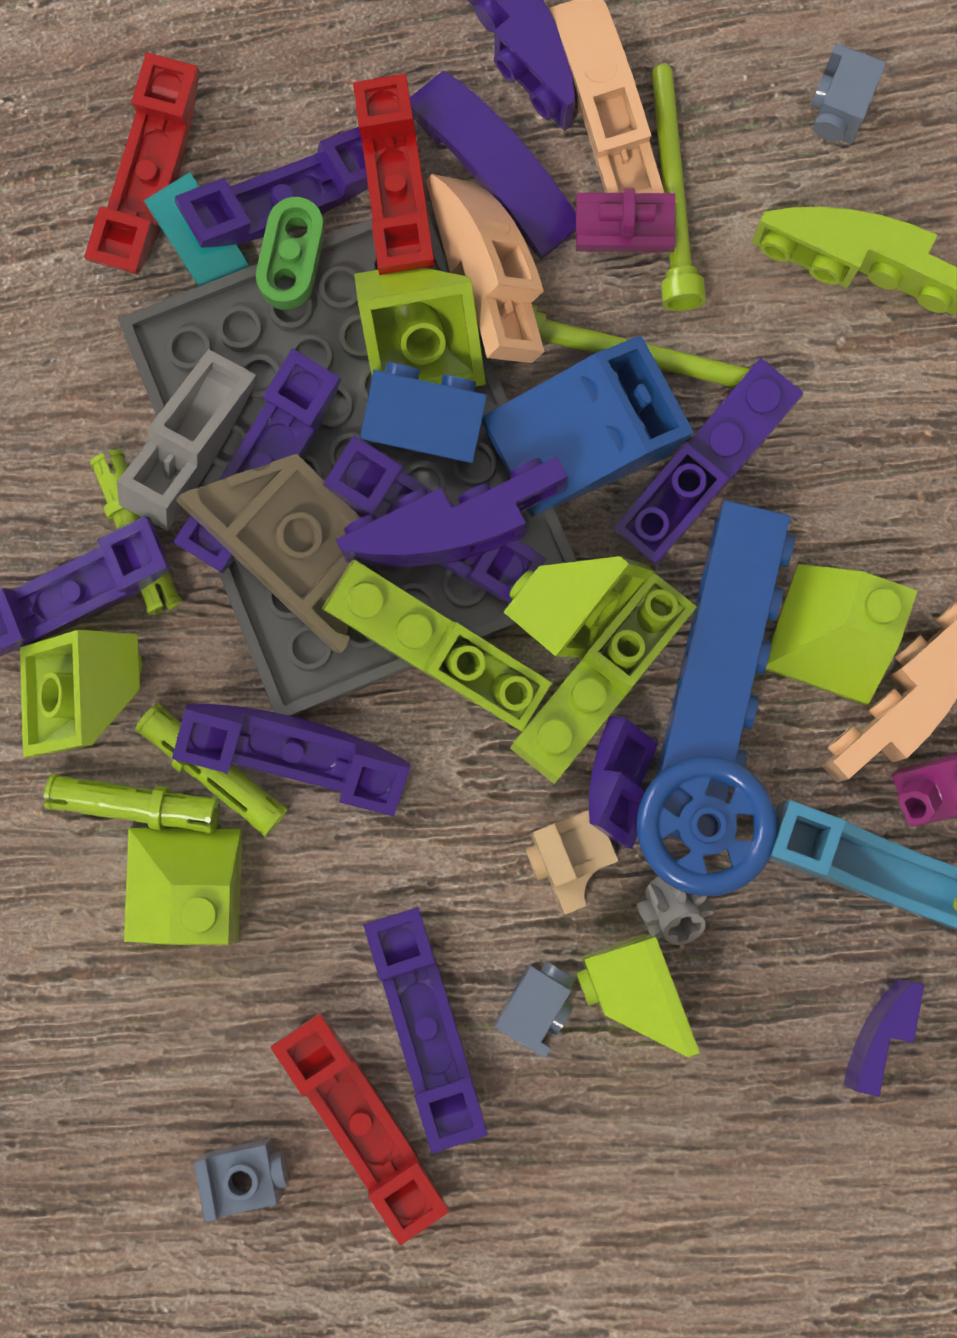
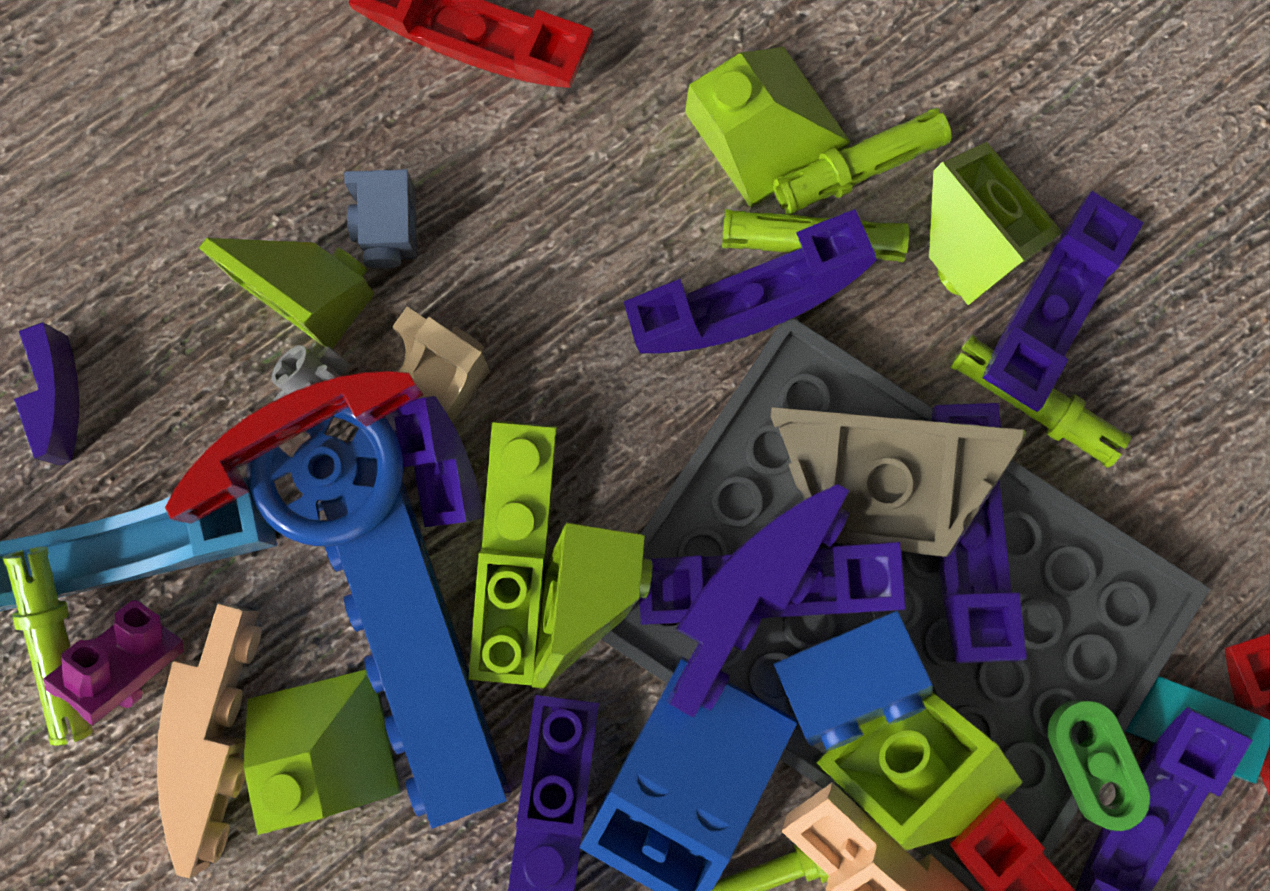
camera: 135 degrees right, 0 degrees up
light grey slope [117,349,257,531] -> none
lime slope [322,560,552,731] -> none
dark purple slope [363,907,489,1154] -> none
none -> red slope [164,371,423,524]

